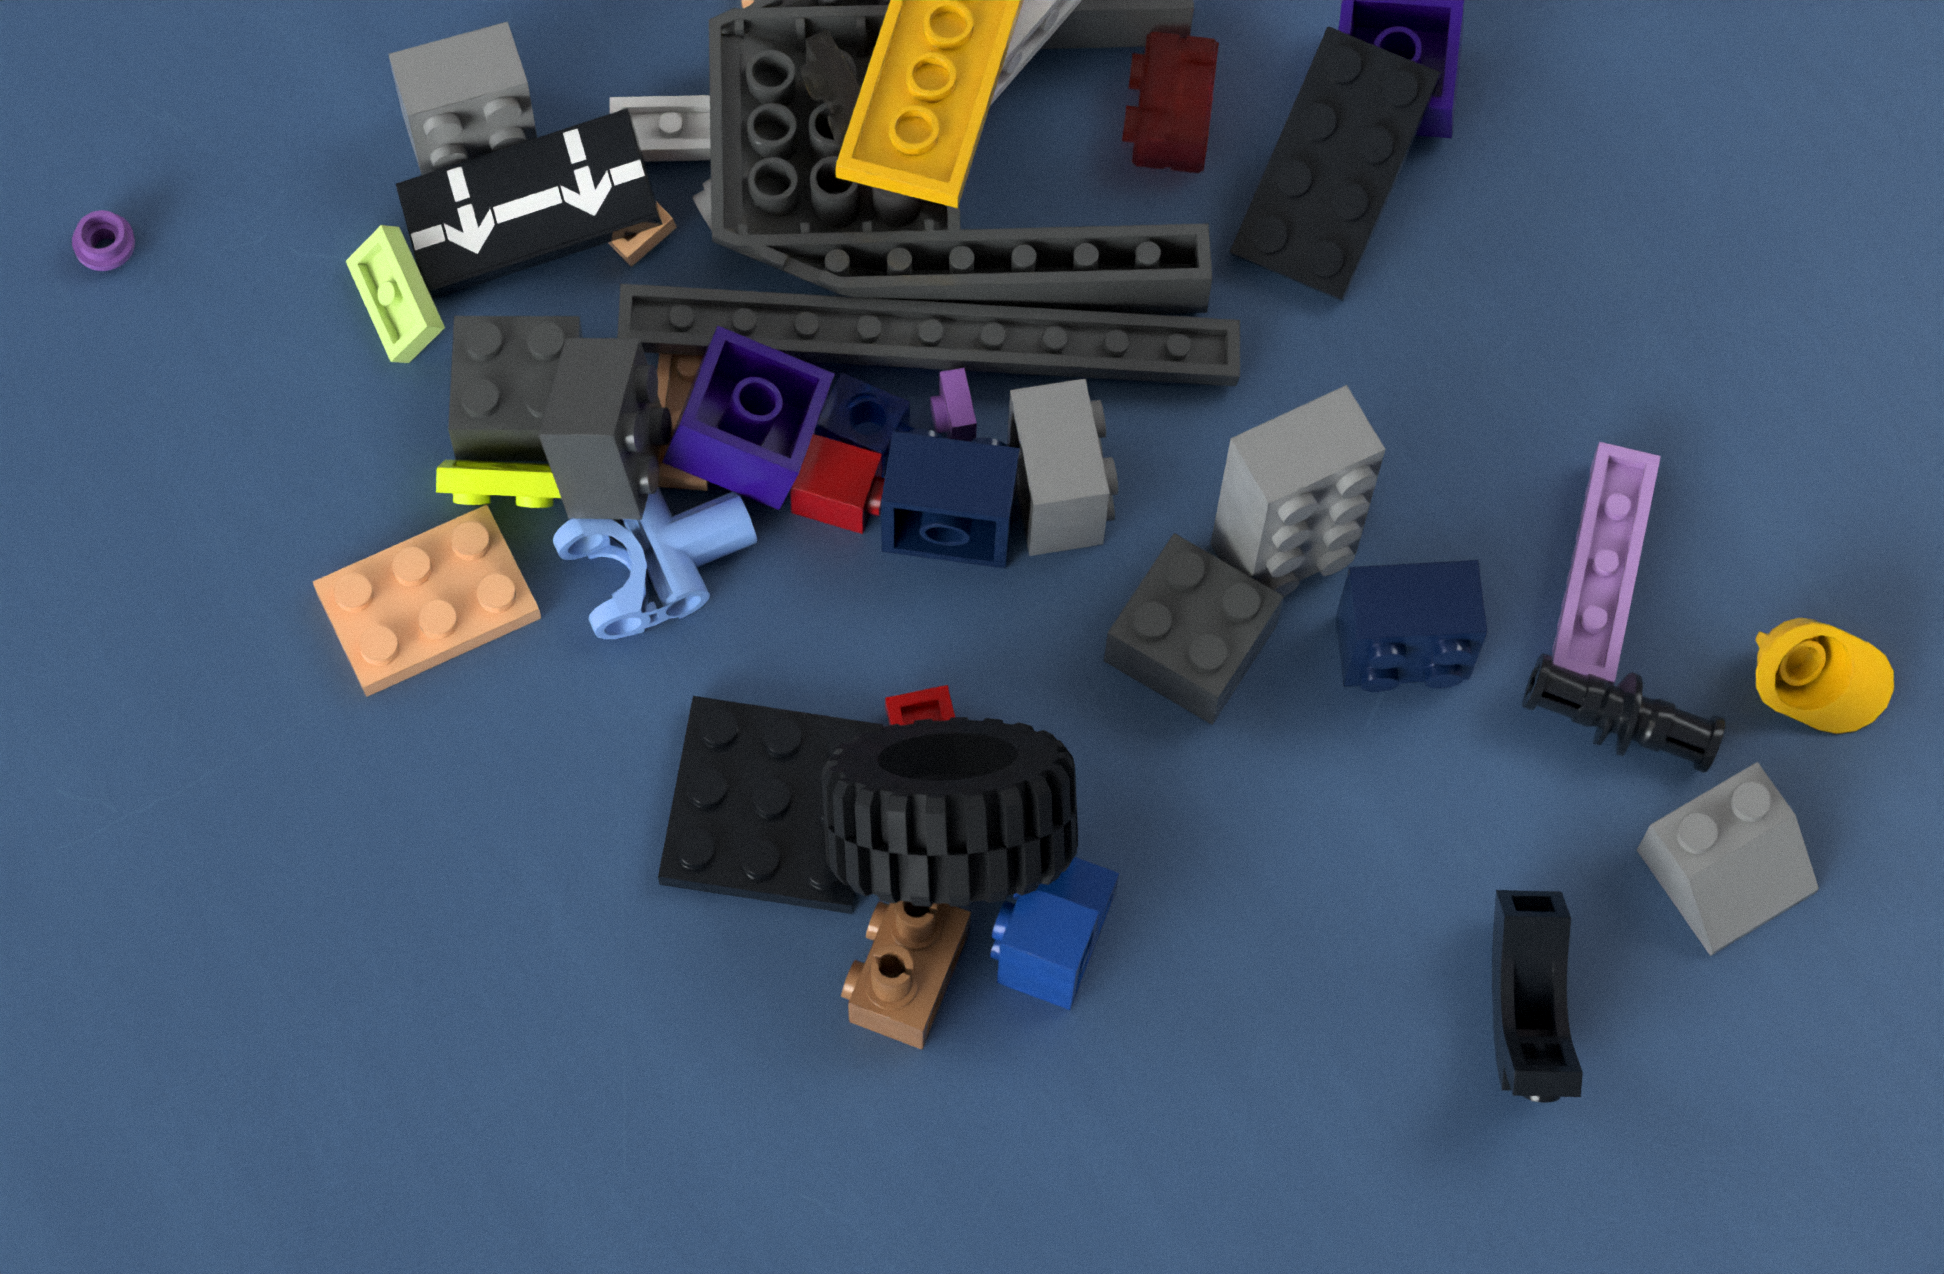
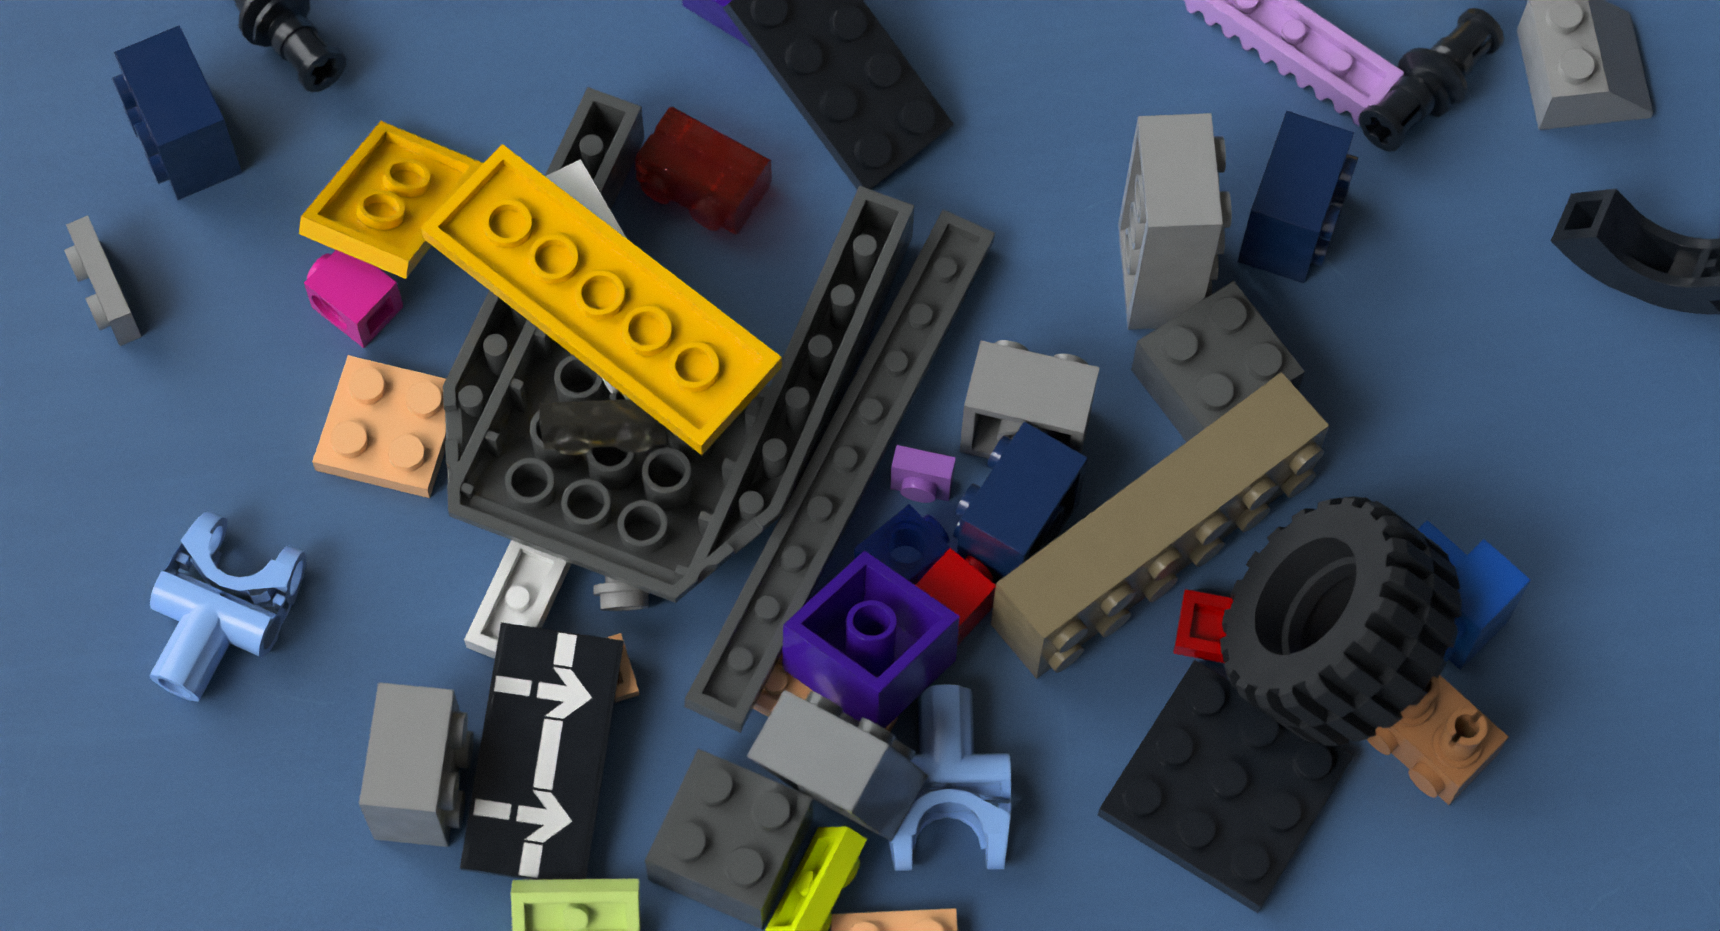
camera: 65 degrees left, 0 degrees up
none -> dark tan brick [991,372,1329,679]

